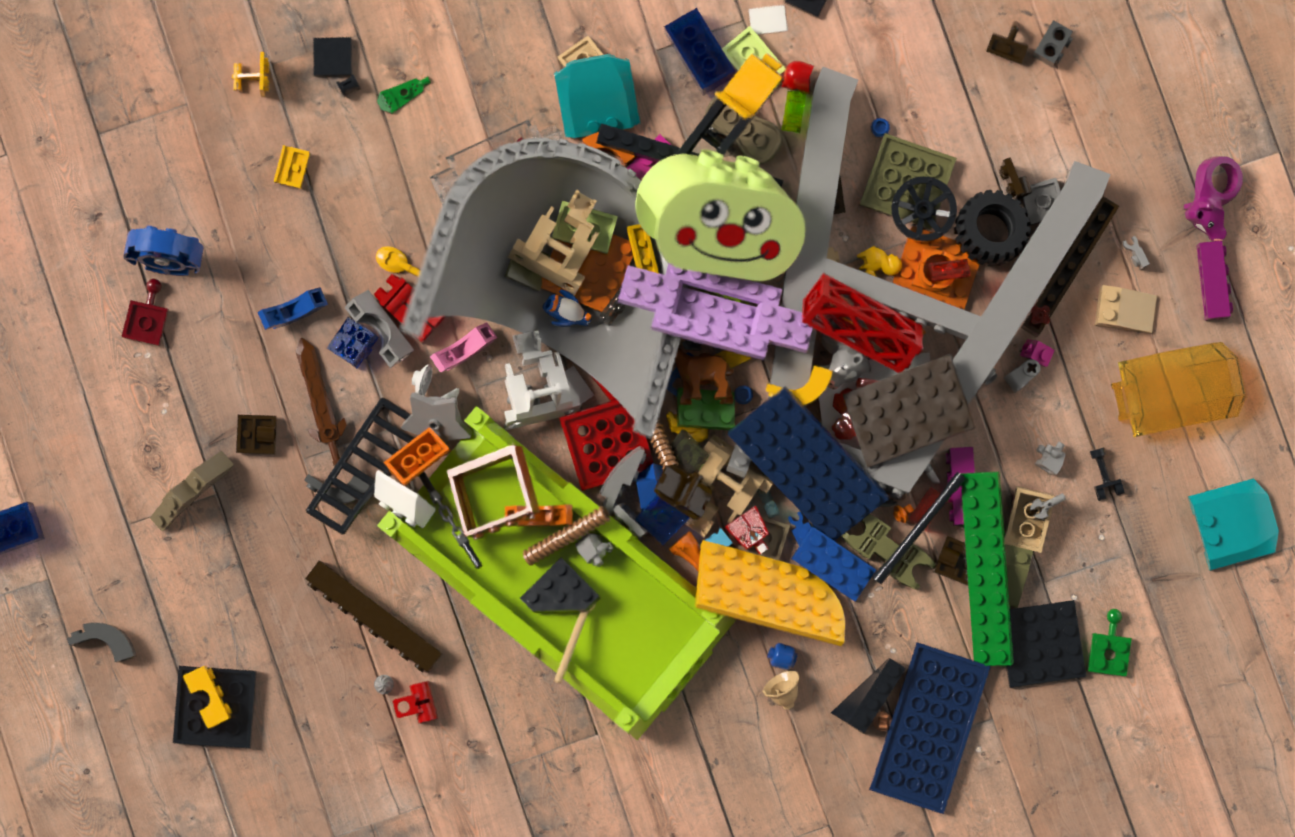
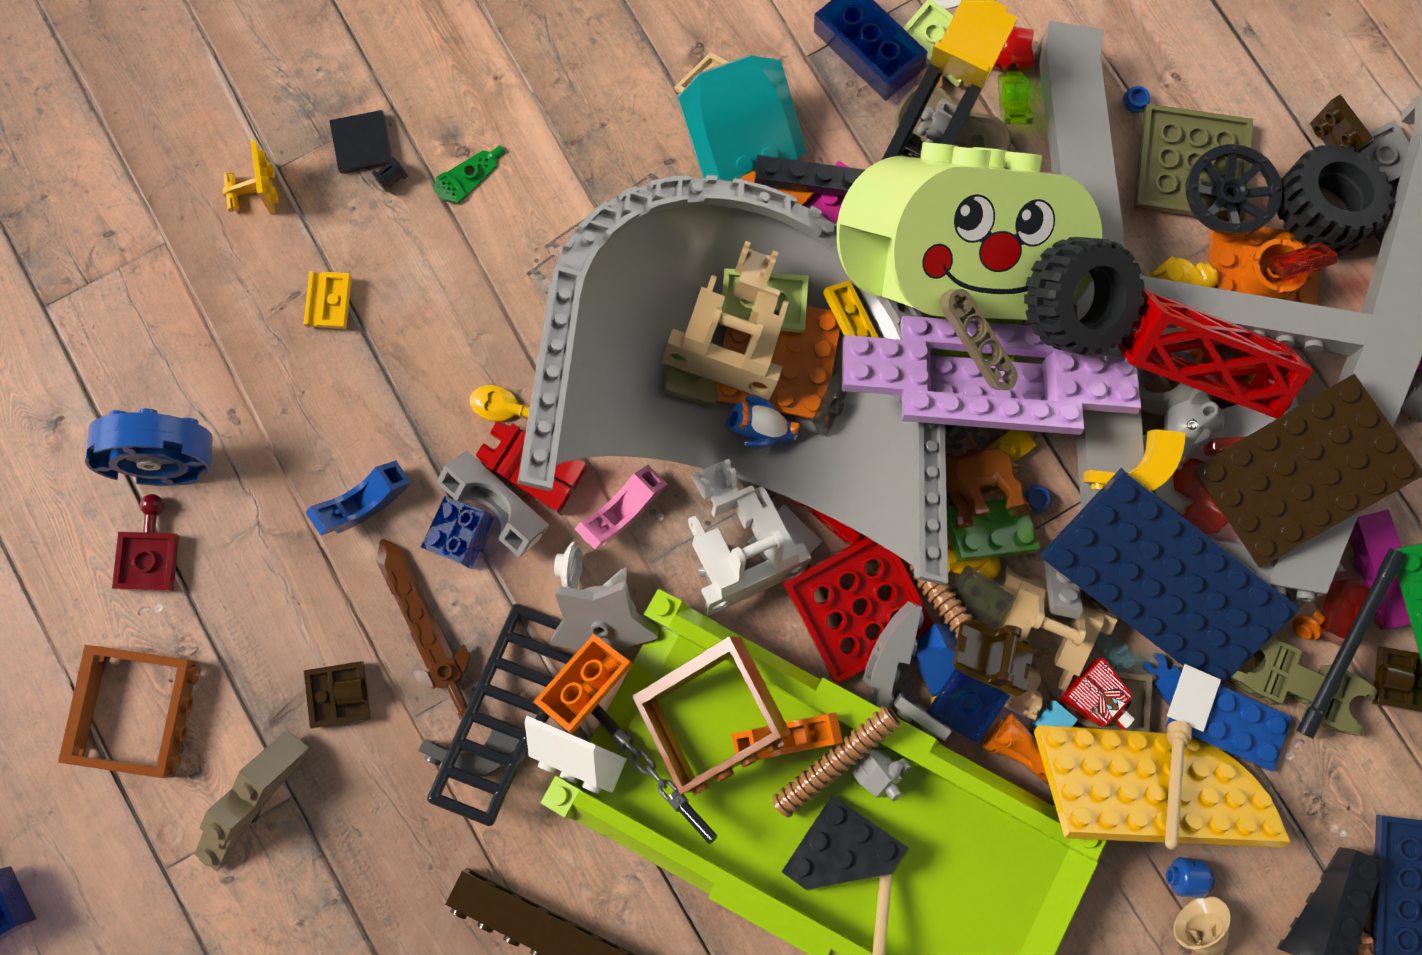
camera: 15 degrees left, 5 degrees down
none -> dark orange window [58,645,199,778]
none -> light grey piece [916,98,957,143]
none -> dark tan beam [940,289,1018,390]
none -> black tyre [1024,237,1145,356]
none -> tan piece [1165,721,1192,850]
none -> white sticker [1167,664,1221,732]

